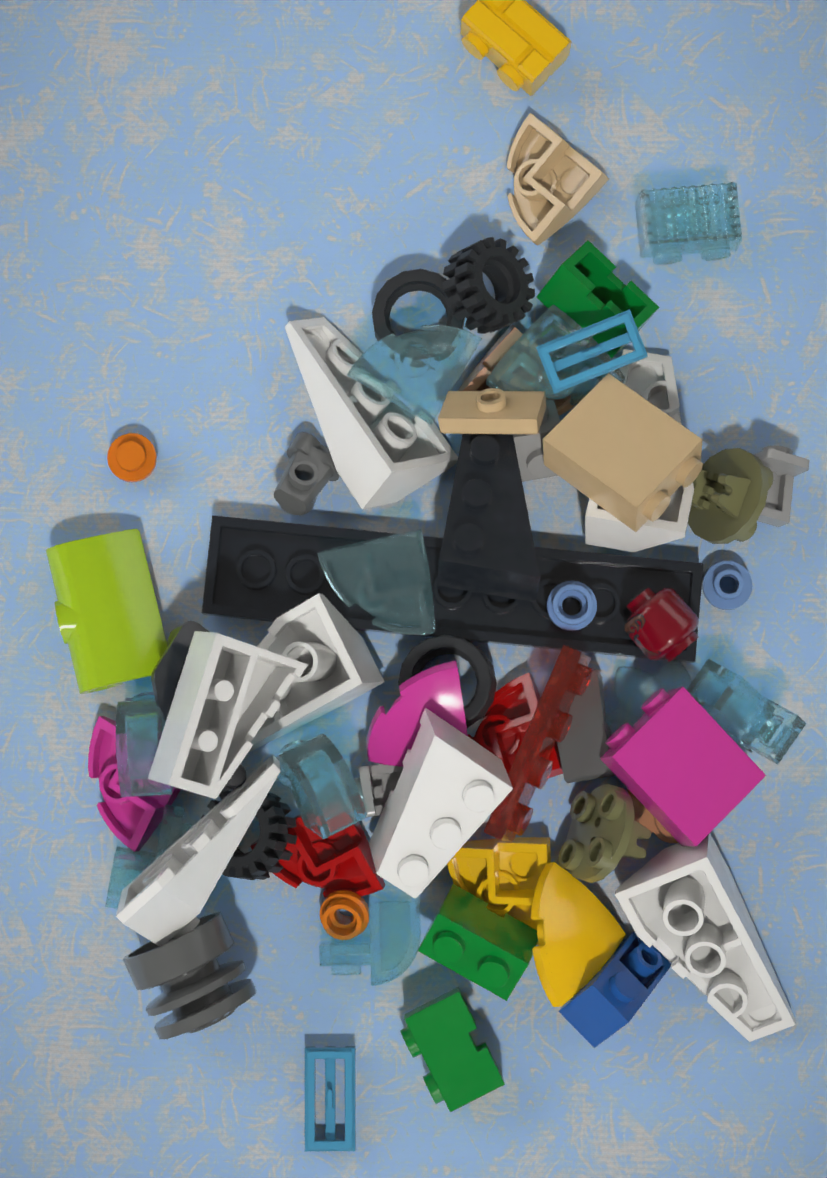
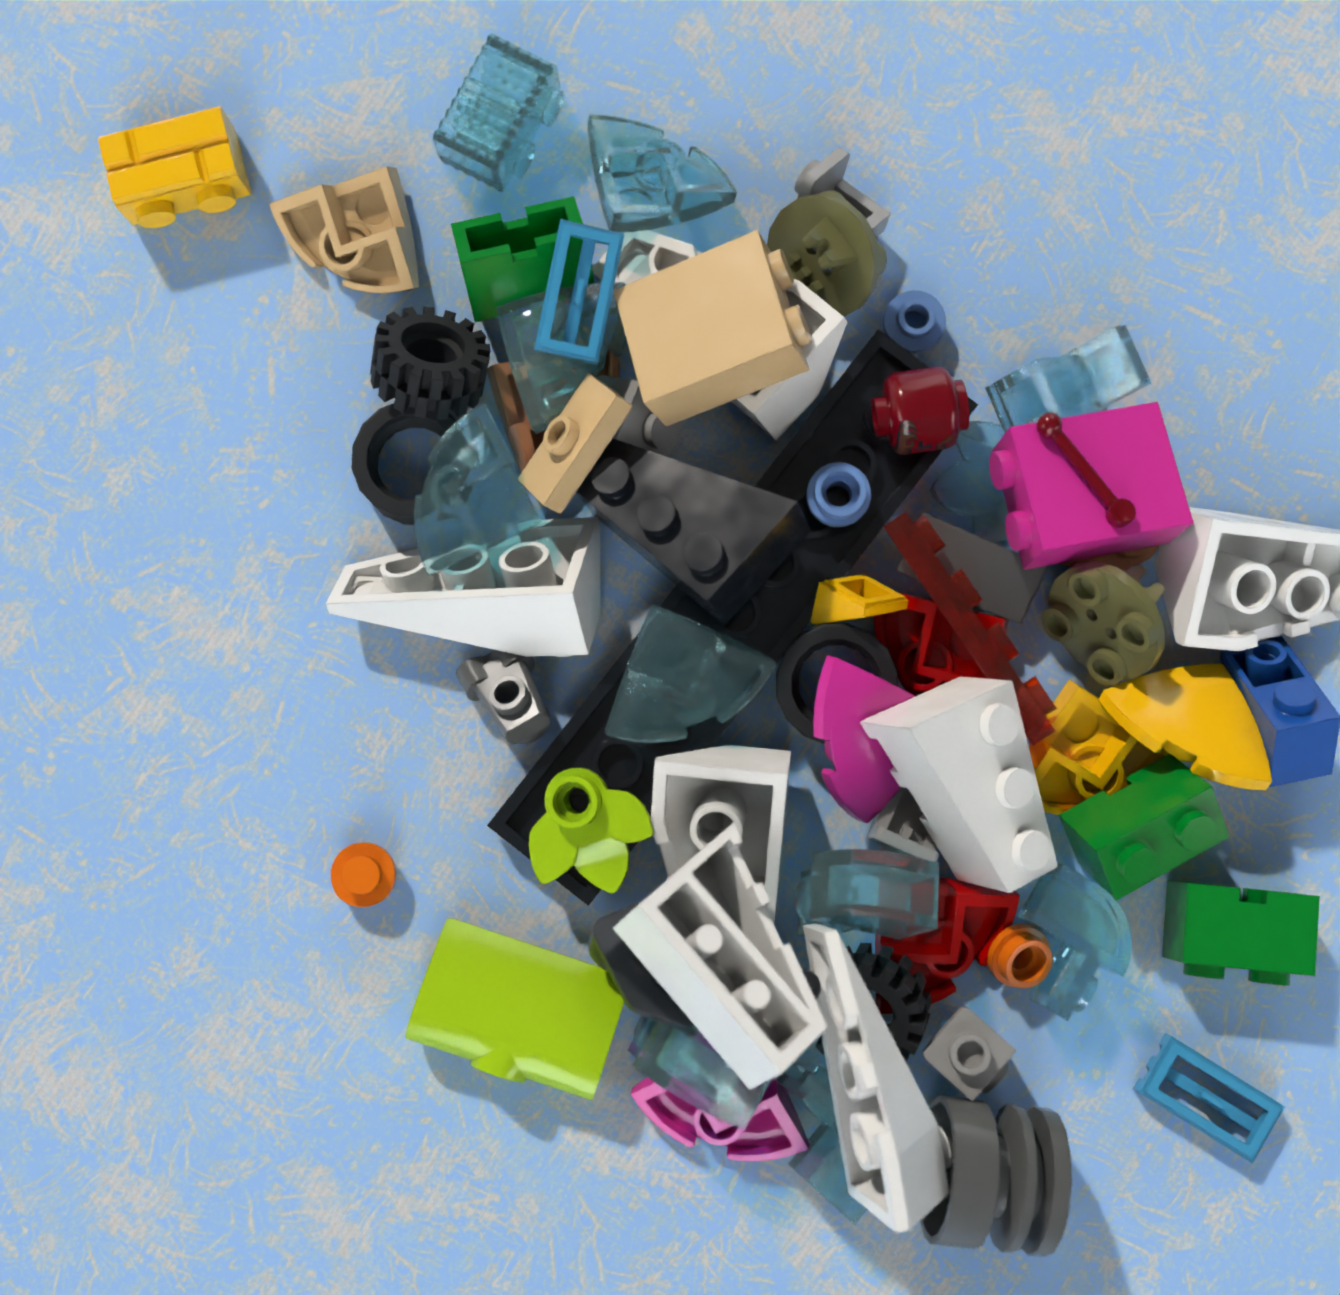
camera: 60 degrees left, 0 degrees up
none -> lime plate [529,768,654,894]
none -> clear light blue brick [587,114,737,233]
none -> yellow slope [811,574,909,625]
none -> light grey bracket [922,1006,1016,1102]
none -> dark red hinge [1036,412,1136,528]

